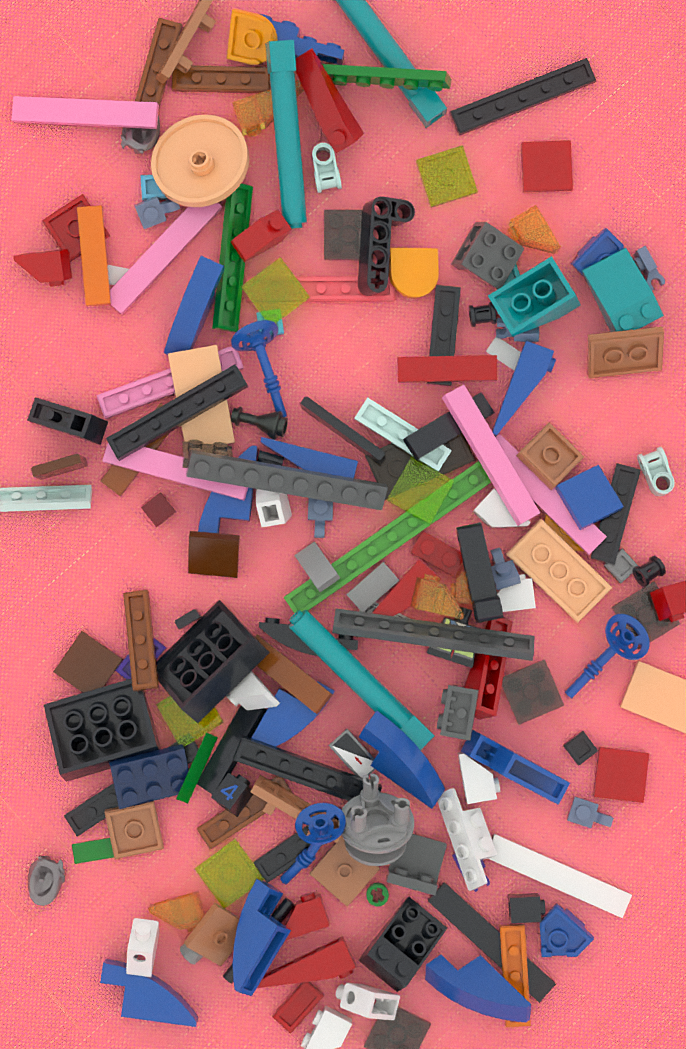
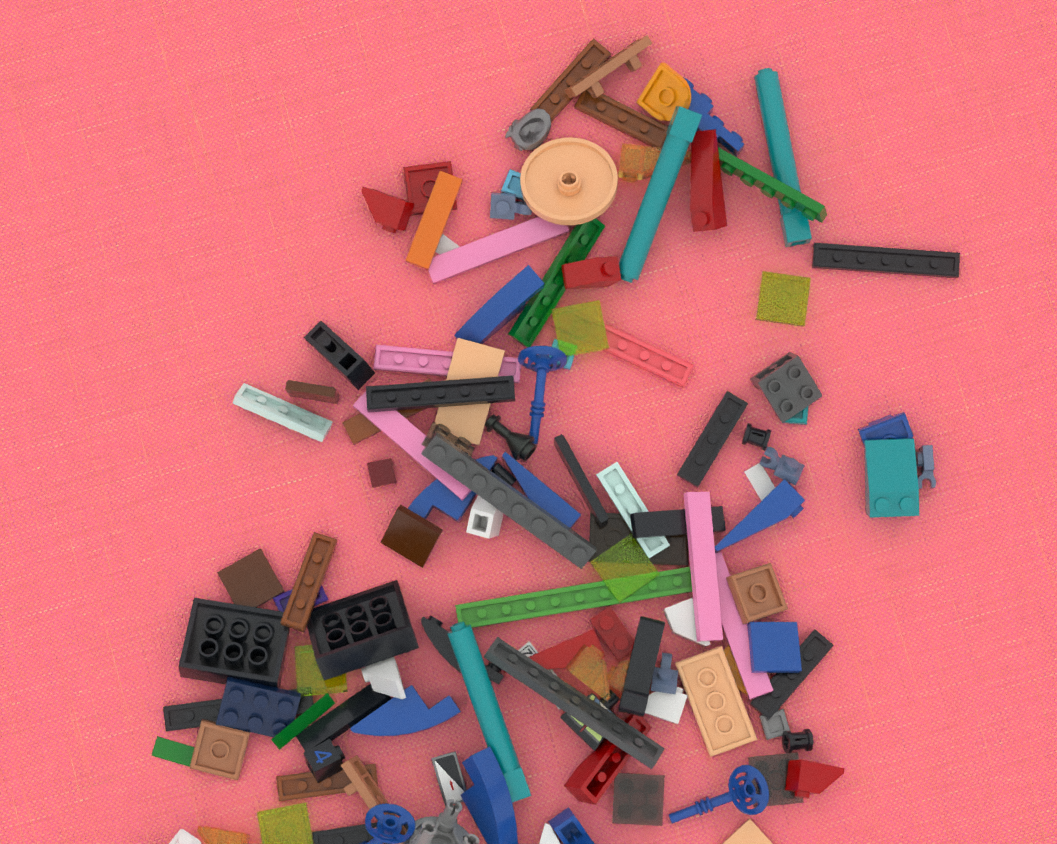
camera: 25 degrees right, 5 degrees down
bright pink tile [11,96,159,129] -> none
flat silver hat [28,856,65,906] -> none
black tile [175,609,202,630] -> none
black tile [233,735,382,801] -> none
dark orange tile [255,634,333,714] -> none
light grey tile [294,541,340,592] -> none
sand blue plate [308,498,333,538] -> none
light aqua piece [312,143,342,193] -> none
clear smoke plate [324,210,373,260] -> none
light grey tile [346,562,399,612] -> none
black beam [358,197,415,296] -> none
light orange tile [389,248,439,298] -> none
red tile [397,355,498,383] -> none
dark grey bracket [437,684,479,741] -> none
teal slope [488,256,581,337] -> none
clear yellow slope [508,205,561,254] -> none
red tile [521,140,573,192] -> none
nougat tile [587,327,664,378] -> none
light aqua piece [637,447,675,497] -> none

